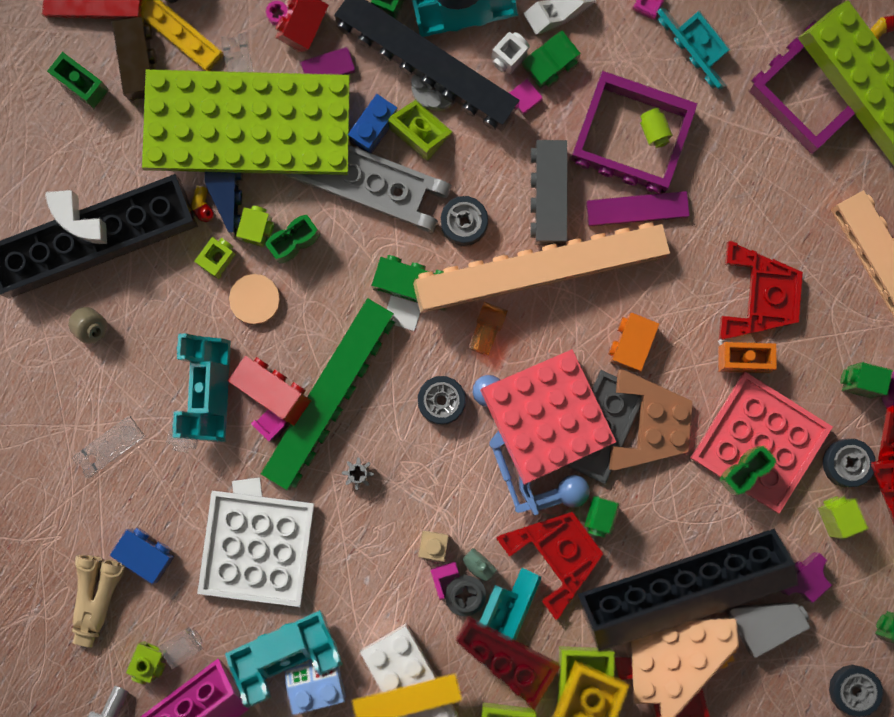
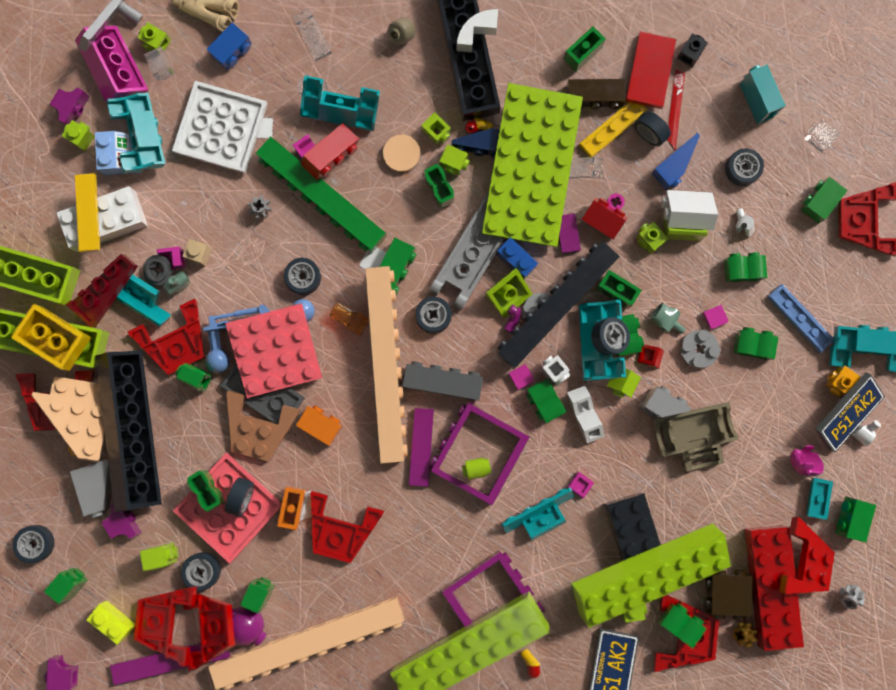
camera: 95 degrees right, 0 degrees up
none -> black wheel [225,477,254,518]
none -> magenta arm [504,305,521,333]

